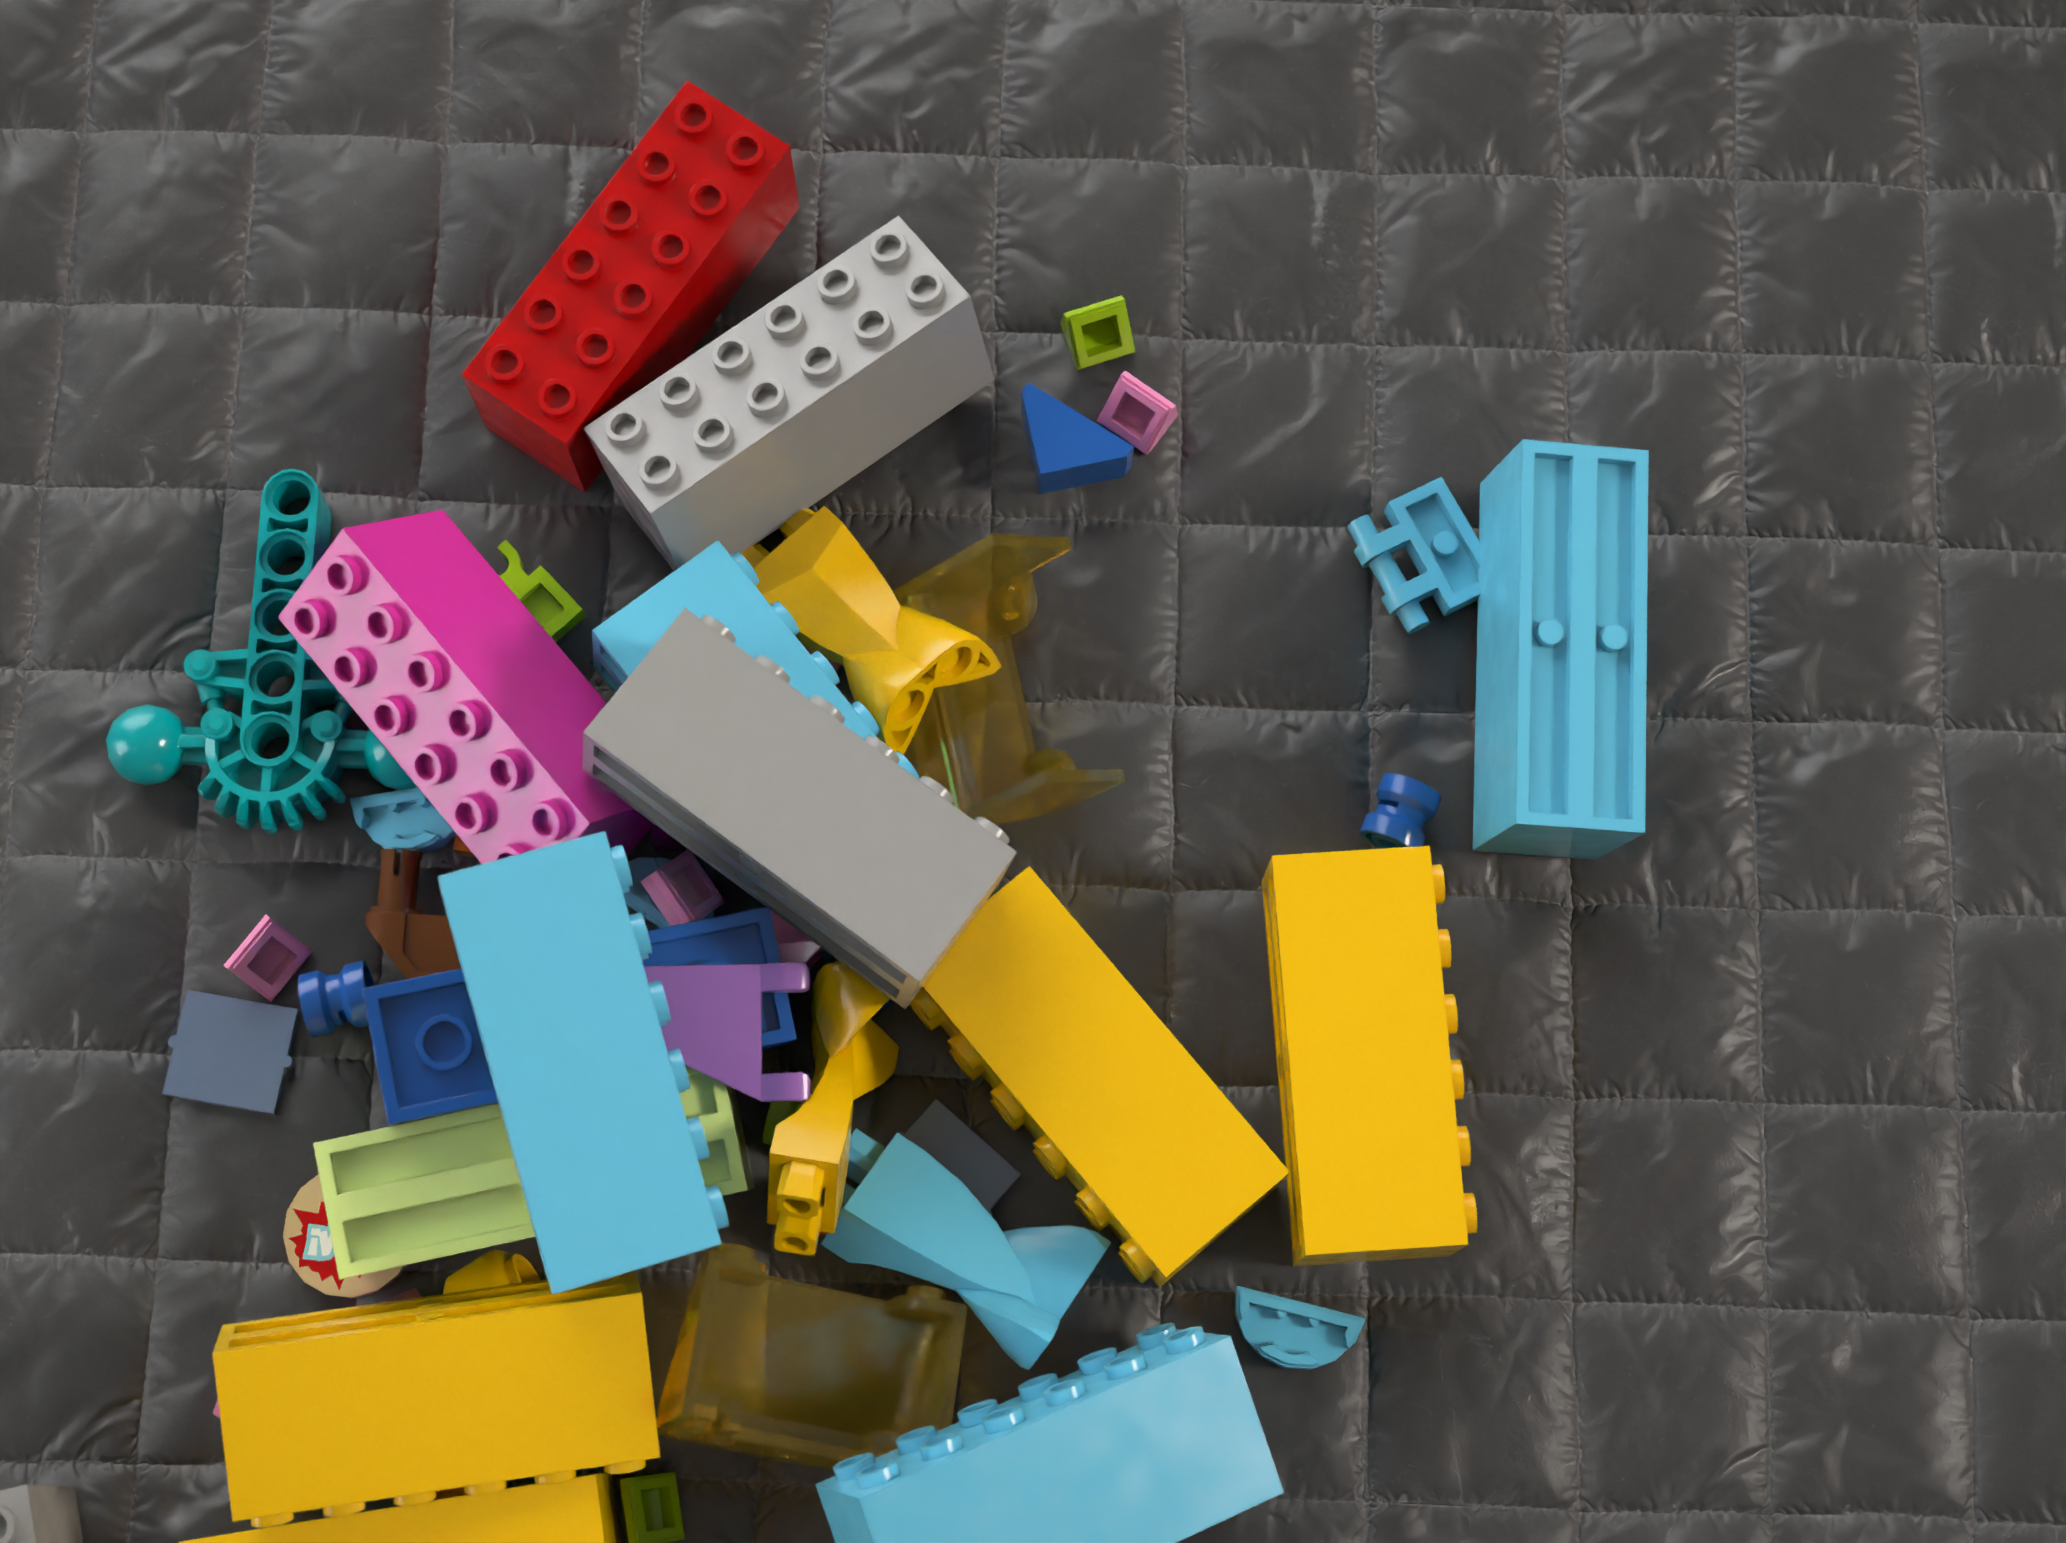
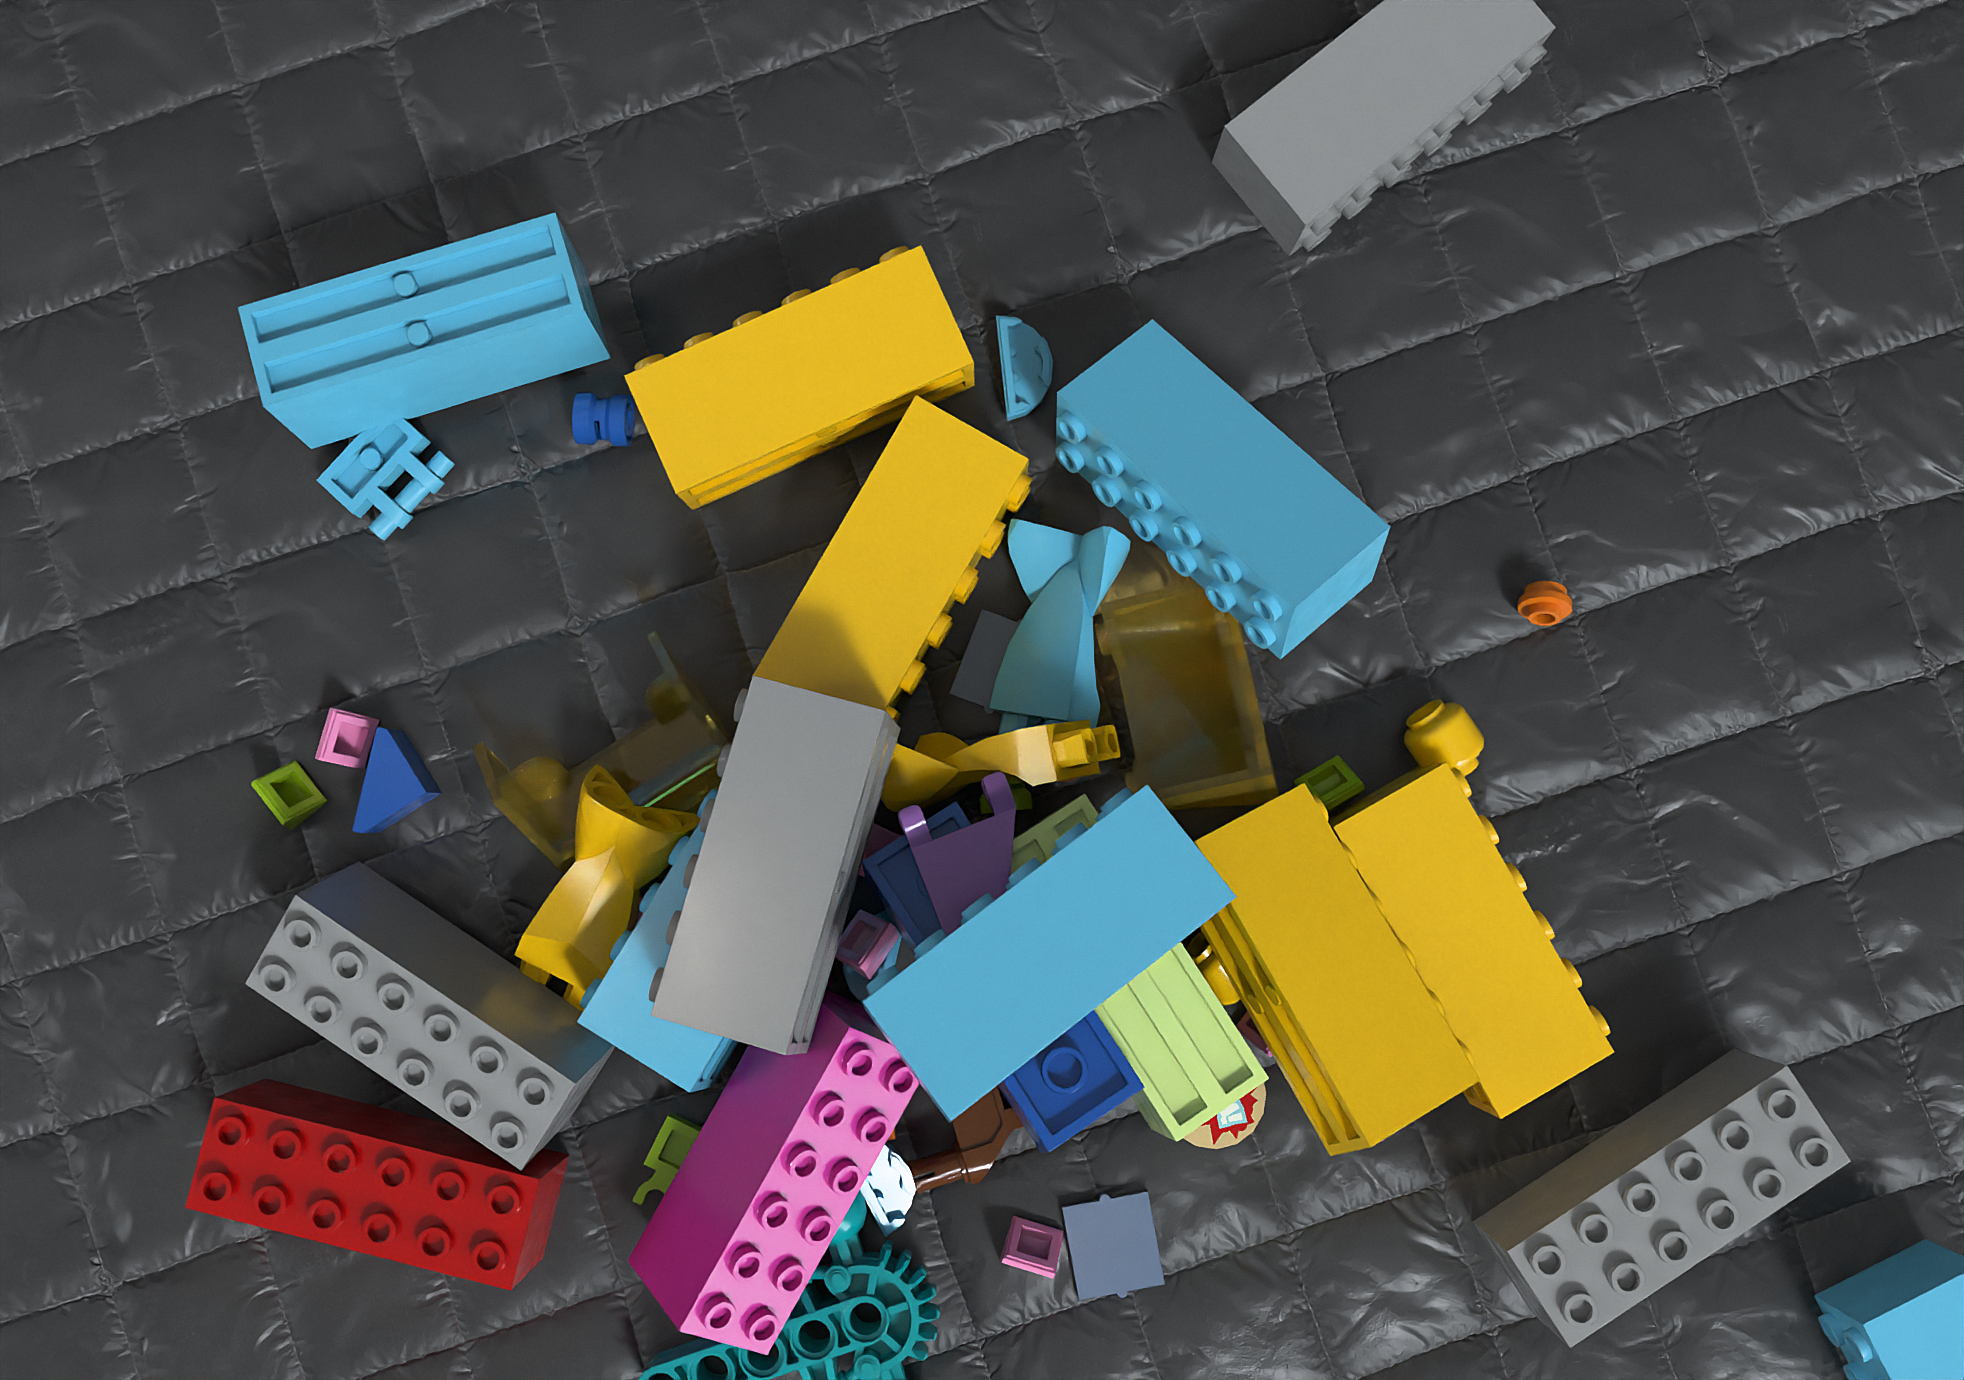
camera: 105 degrees left, 10 degrees up
blue wheel [298,960,375,1038] -> none

